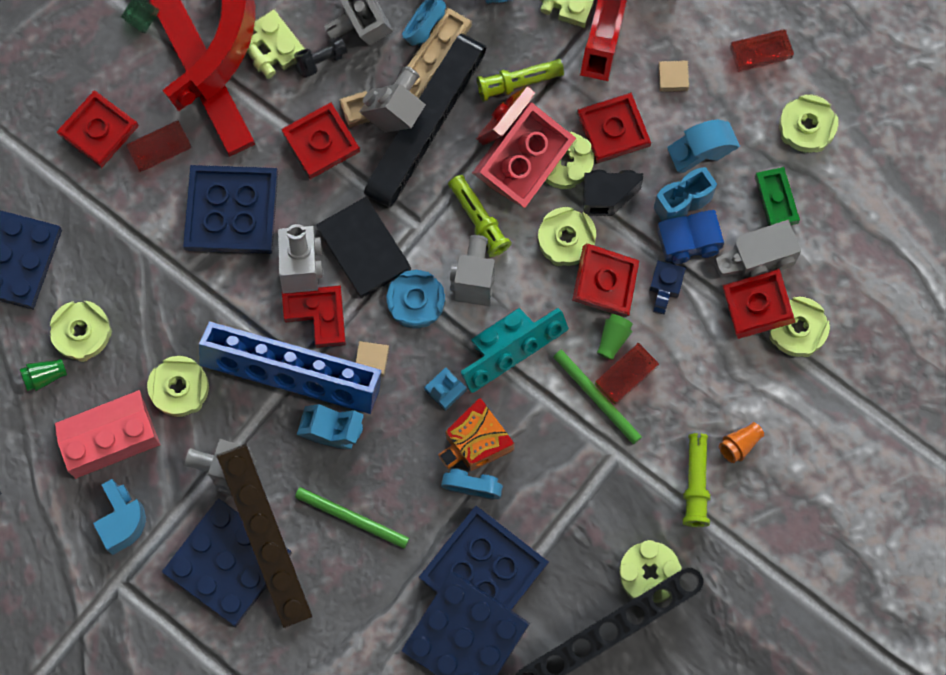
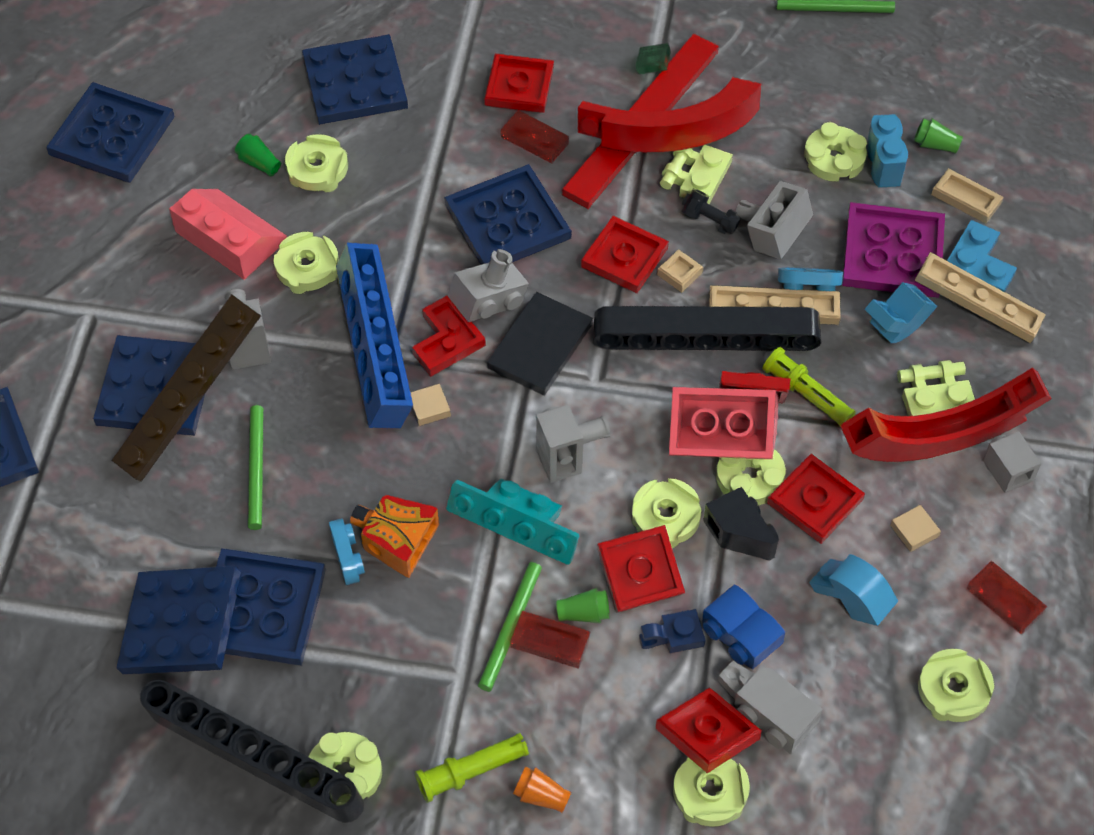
camera: 60 degrees right, 15 degrees down
dark azure brick [93,479,146,555] -> none
dark azure brick [297,404,364,449] -> none
light grey brick [359,66,426,133] -> none
dark azure tile [386,270,445,329] -> none
dark azure tile [424,367,467,411] -> none
lime pin [448,175,512,257] -> none
dark azure brick [653,167,717,221] -> none
green plate [755,167,800,226] -> none

